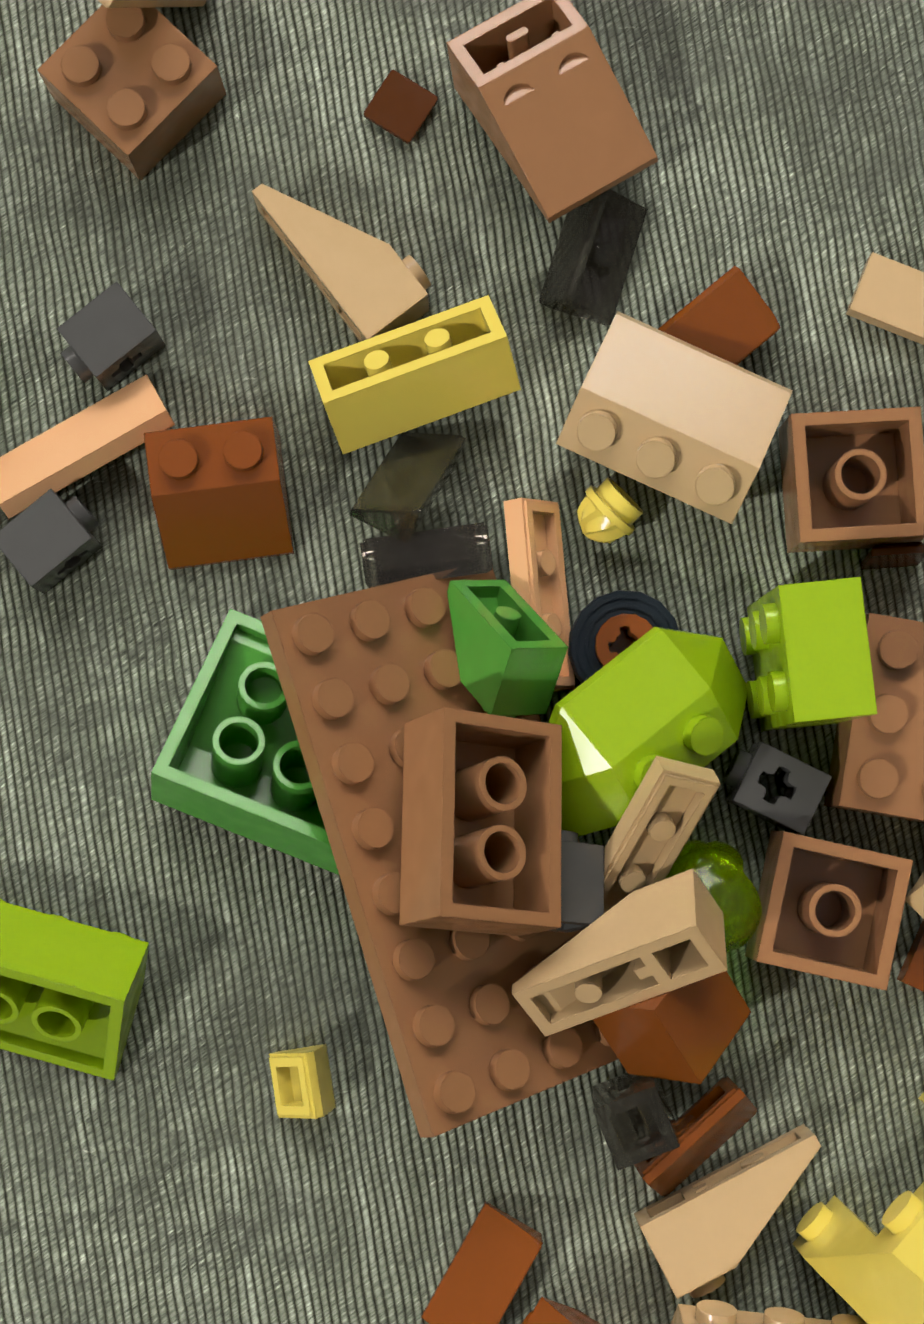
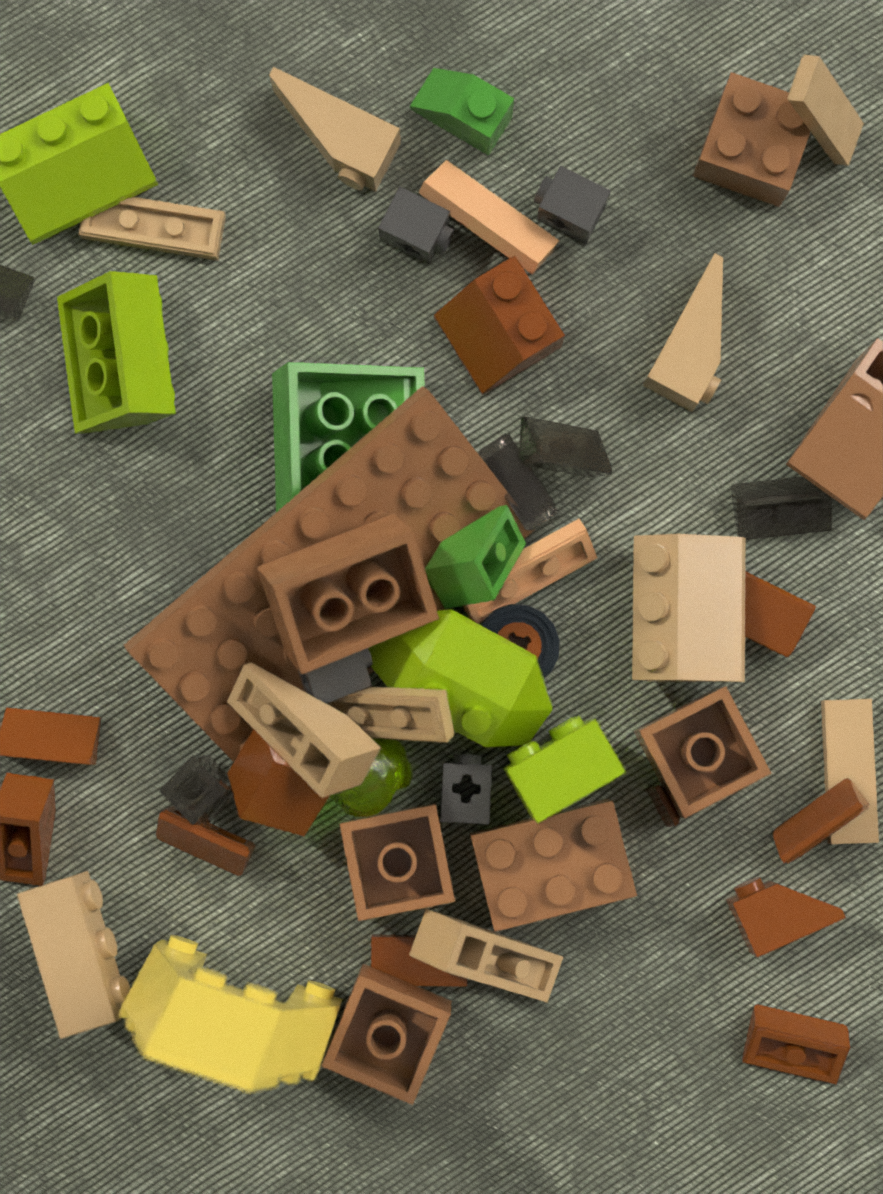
camera: 70 degrees right, 0 degrees up
light yellow slope [269,1044,336,1119] -> none
light yellow brick [308,295,521,455] -> none
reddish brown piece [364,70,438,144] -> none
light yellow plate [577,477,643,543] -> none
tan slope [634,1124,821,1299] -> none

